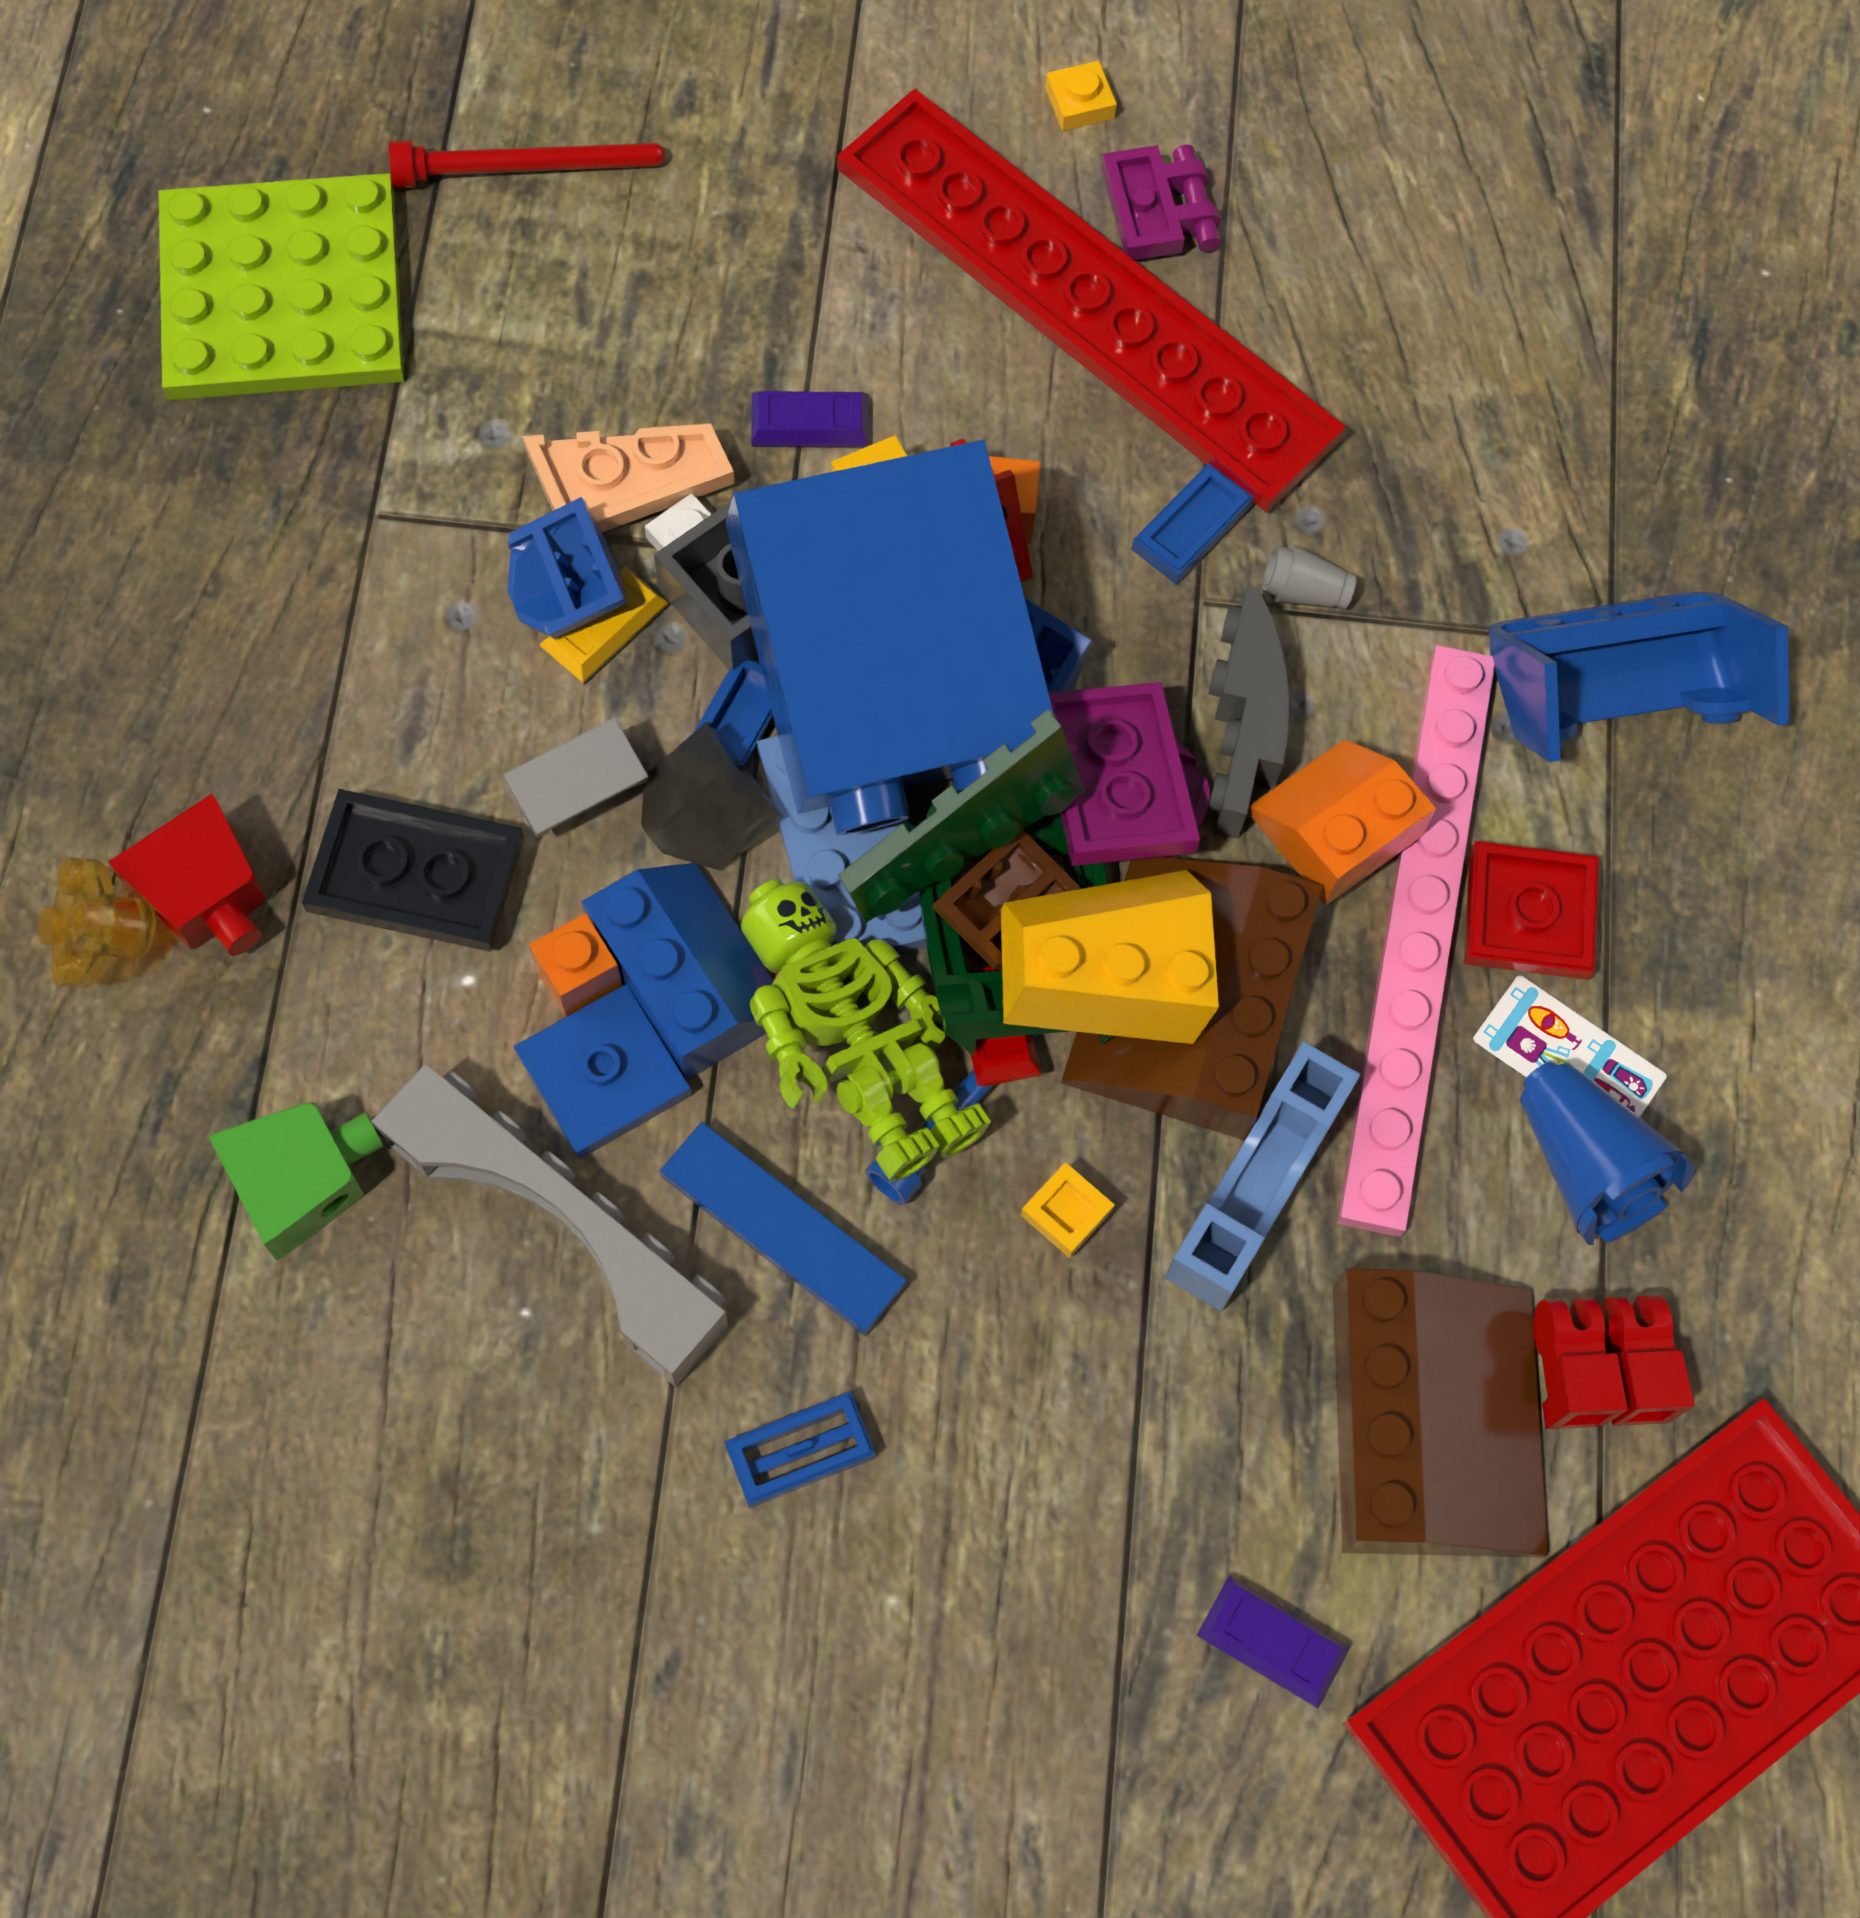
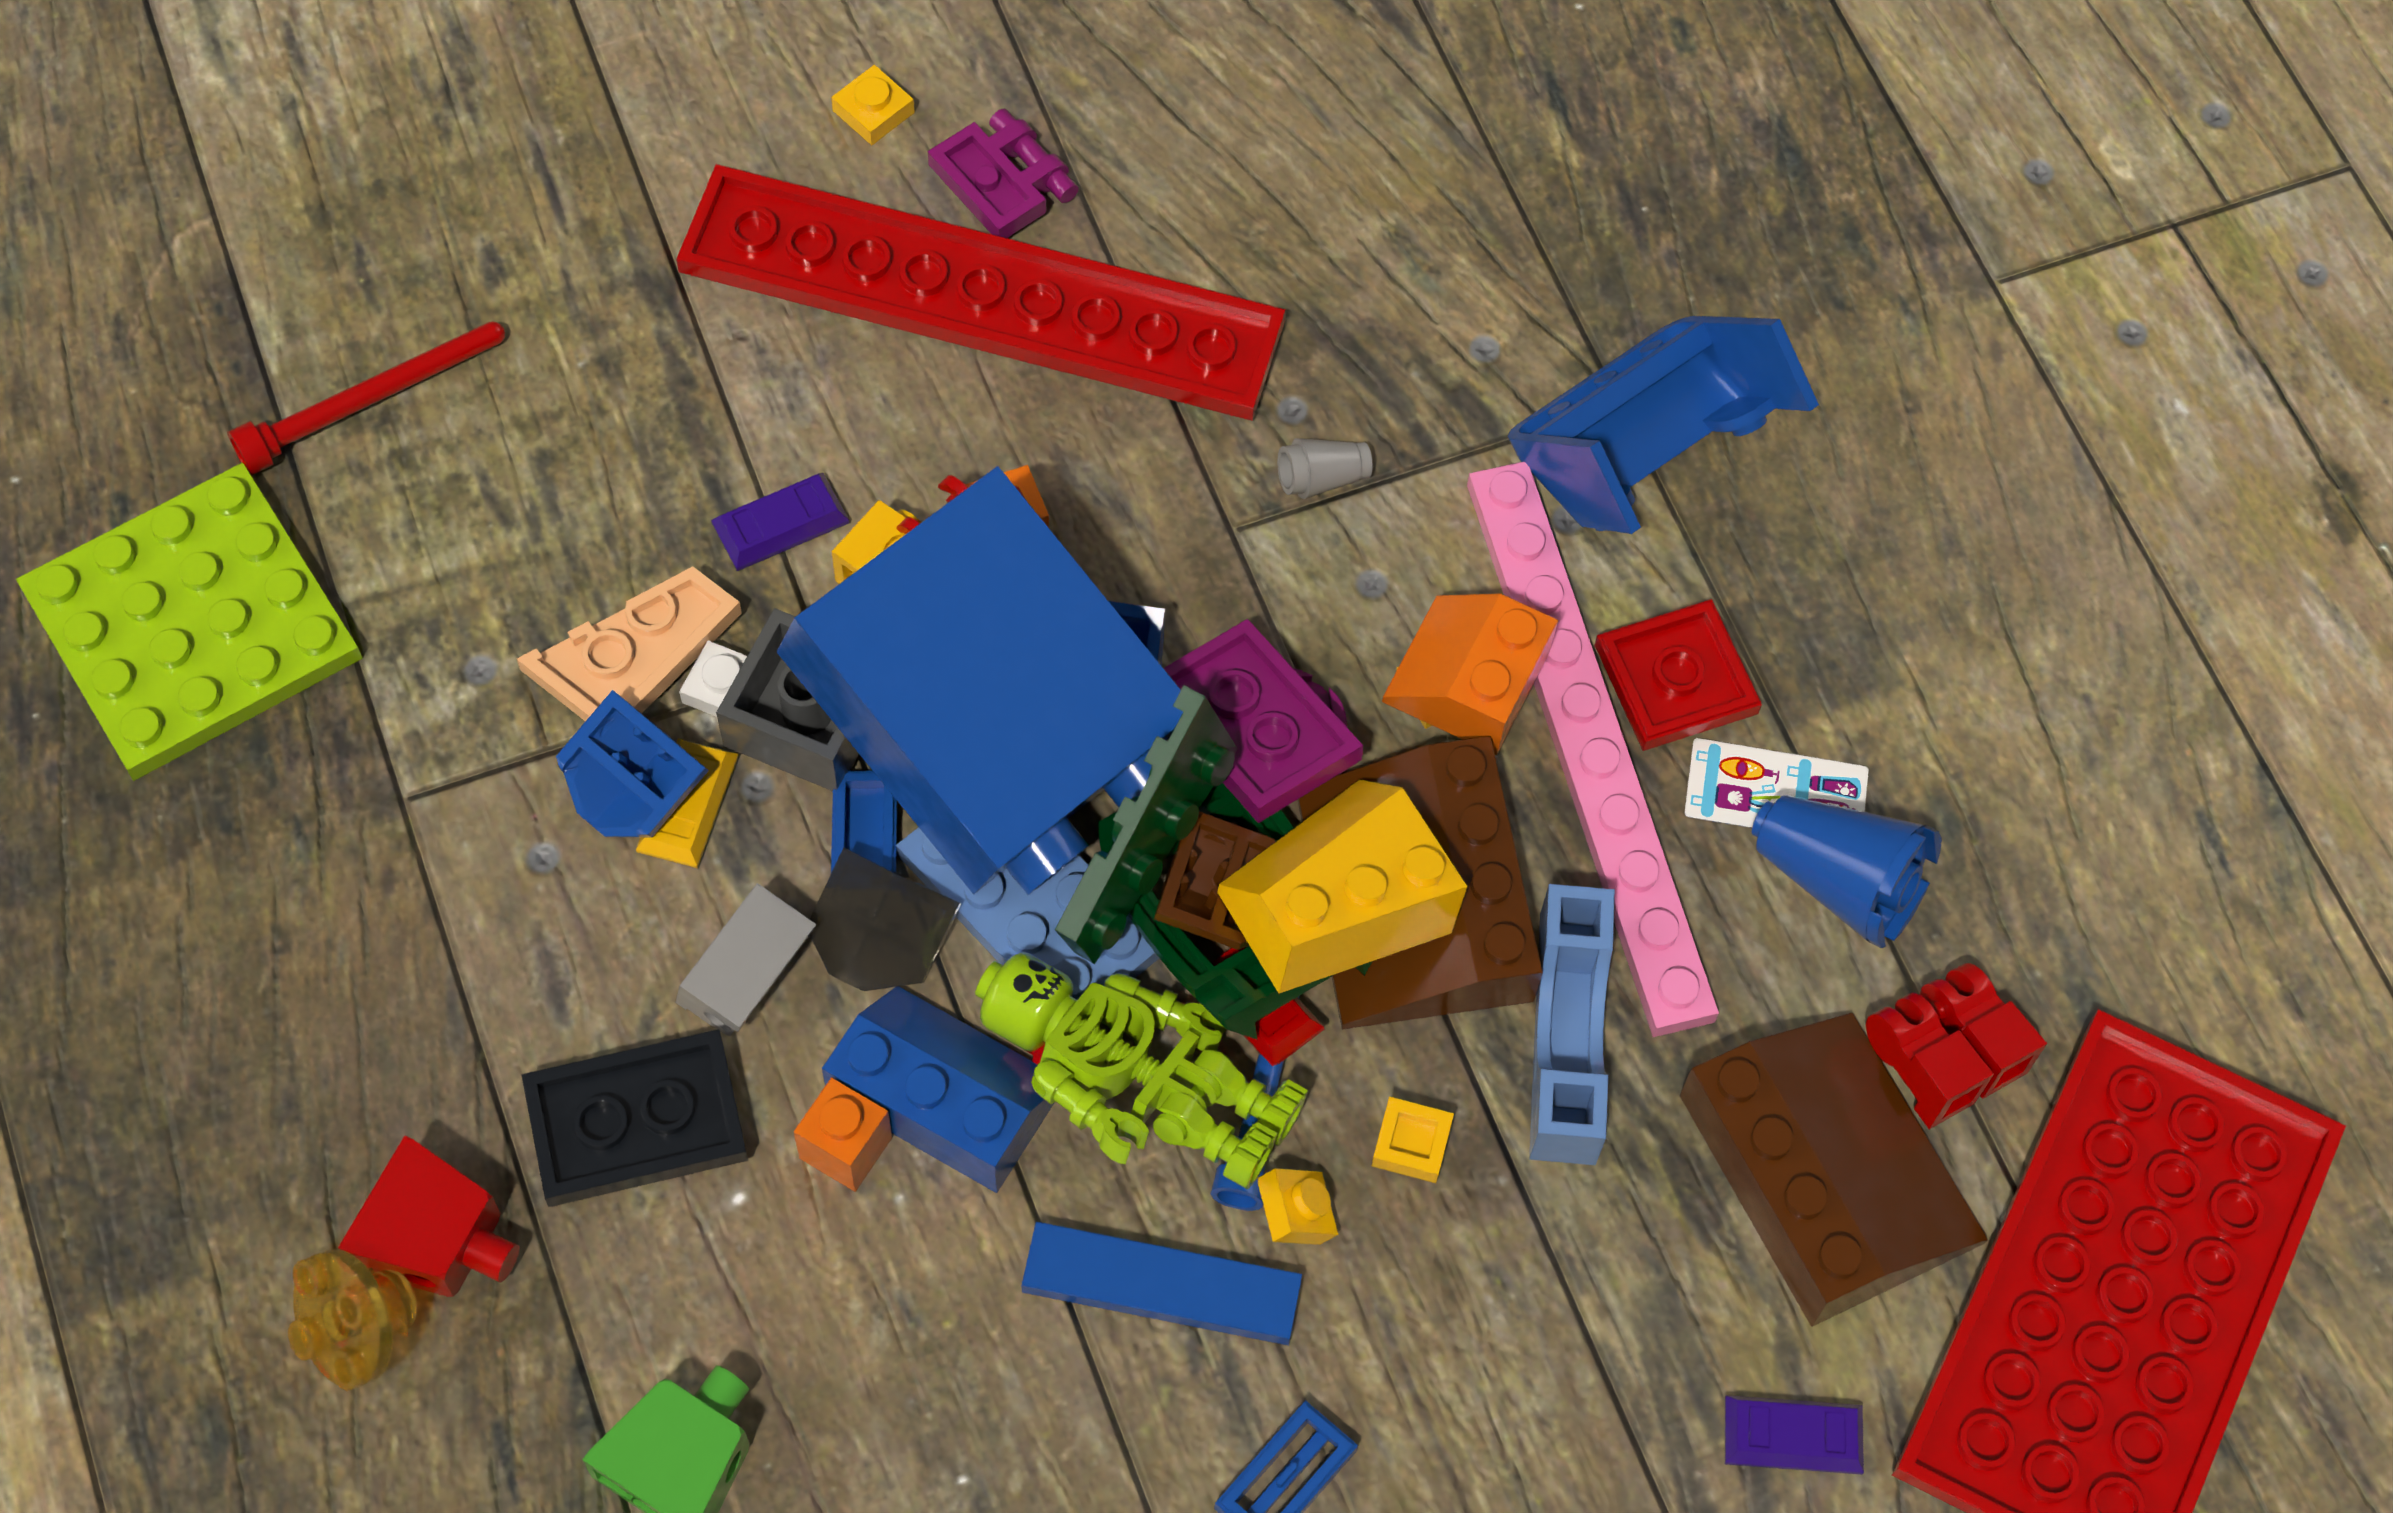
camera: 25 degrees left, 5 degrees down
light grey arch [371,1063,728,1387] -> none
blue plate [513,984,691,1159] -> none
blue tile [1131,463,1254,585] -> none
dark grey slope [1208,586,1289,839] -> none
none -> yellow plate [1258,1168,1338,1245]

